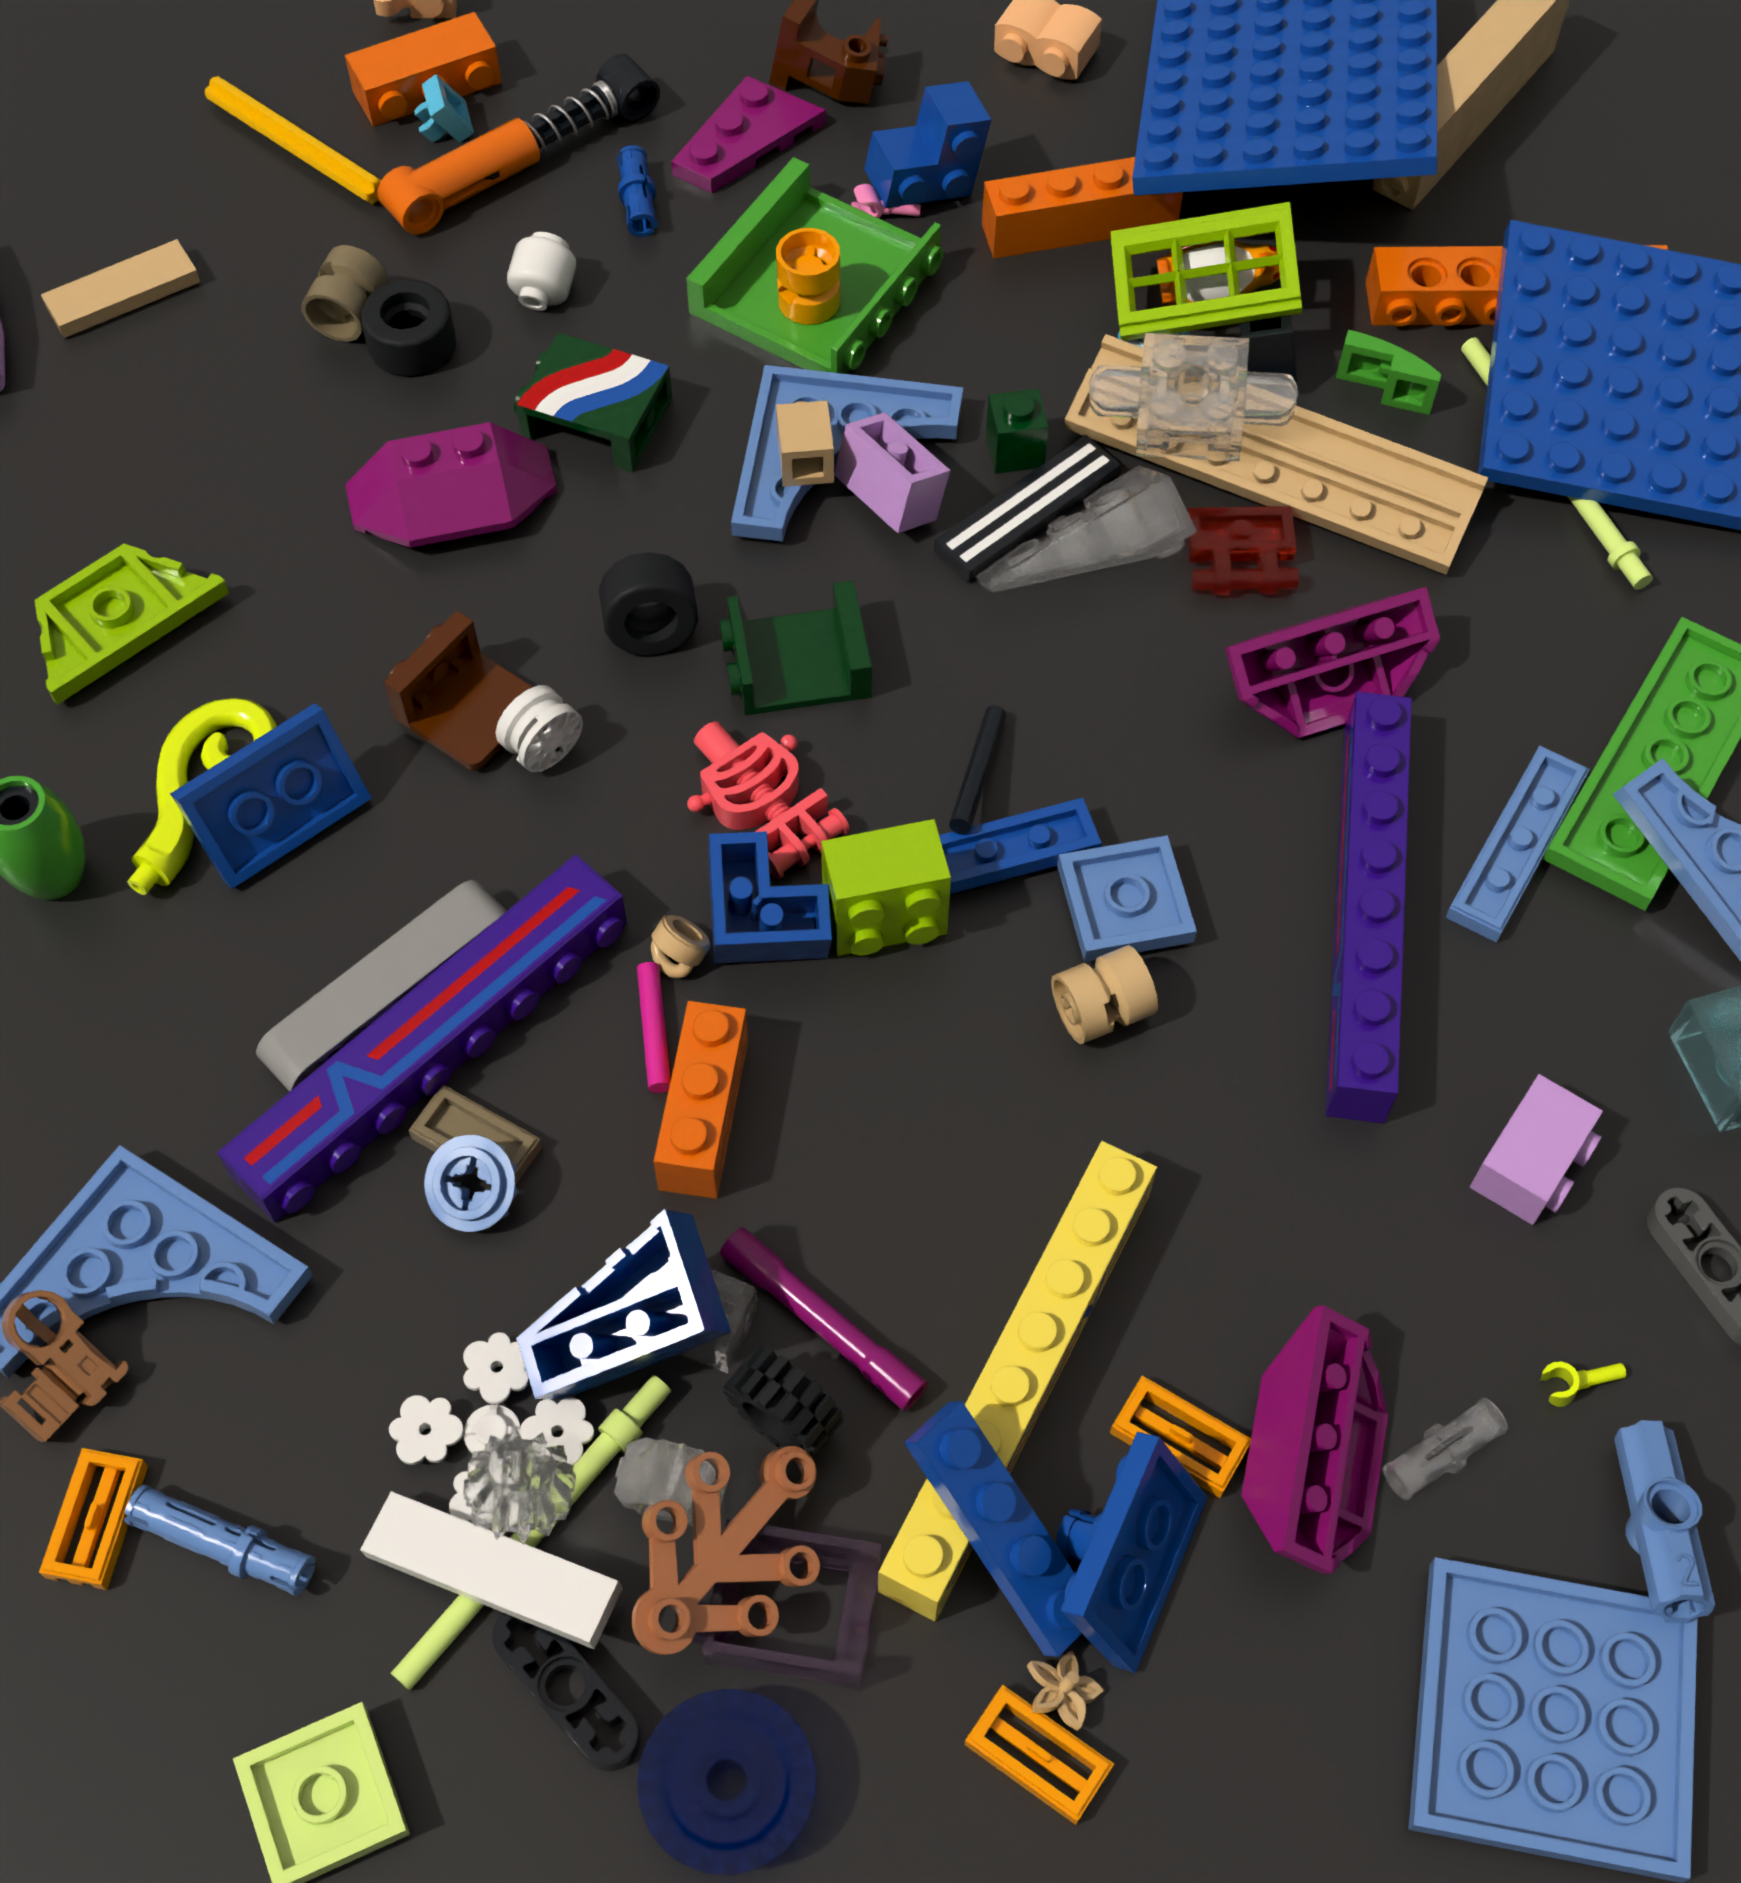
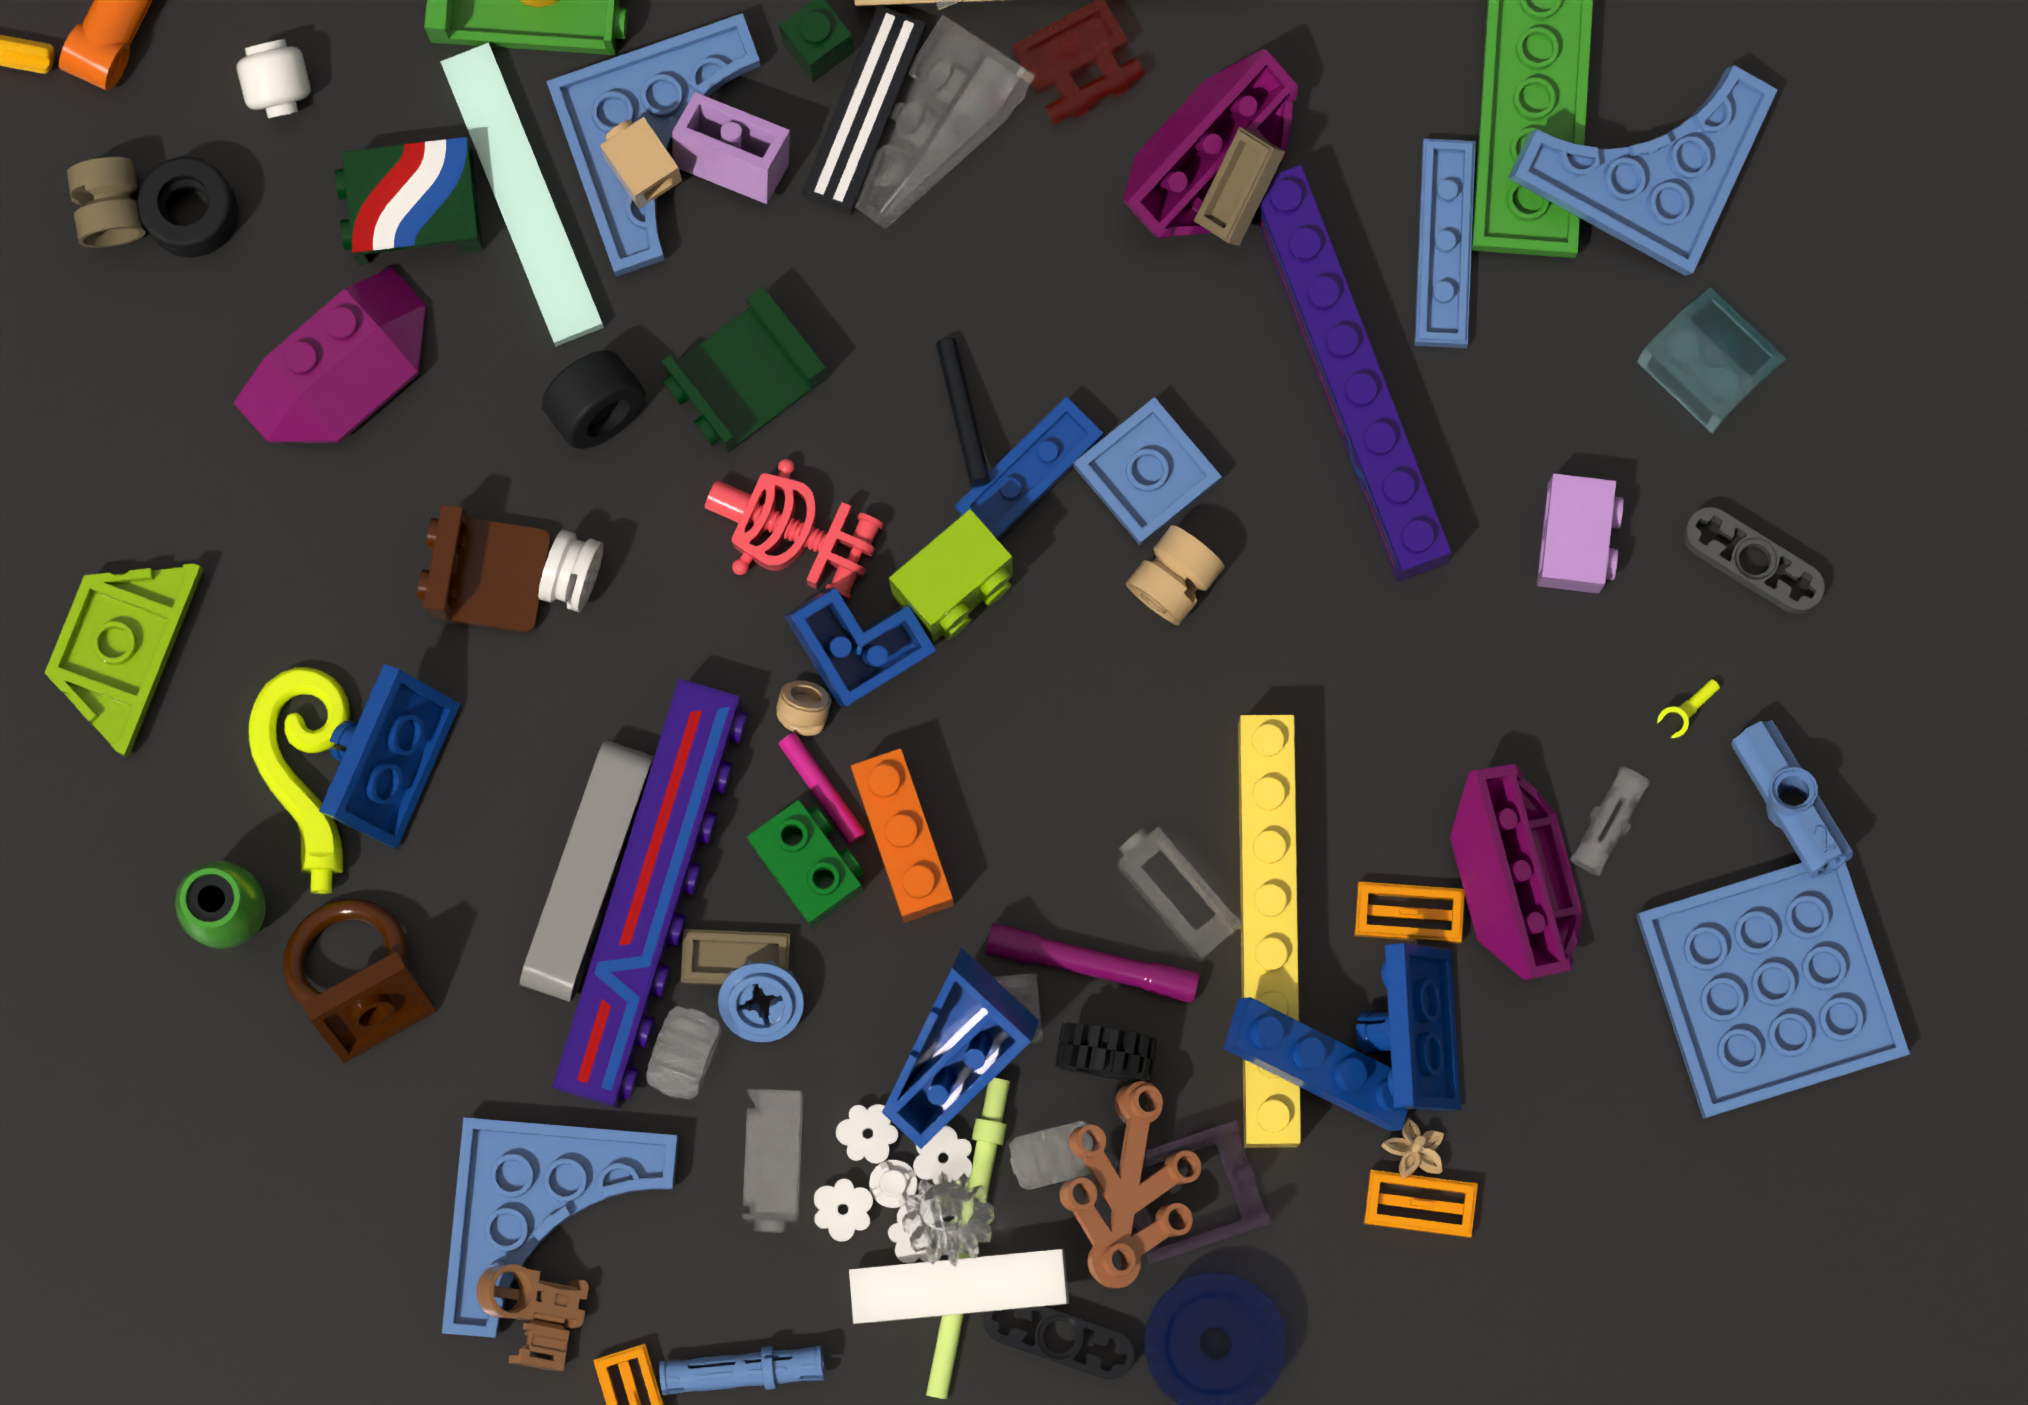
camera: 25 degrees left, 20 degrees up
none -> reddish brown tile [283,899,437,1063]
none -> light aqua tile [440,42,604,347]
none -> clear gear [646,1006,721,1100]
none -> clear window [742,1089,804,1233]
none -> green brick [747,799,864,928]
none -> clear window [1117,827,1242,963]
none -> dark tan tile [1194,127,1285,246]

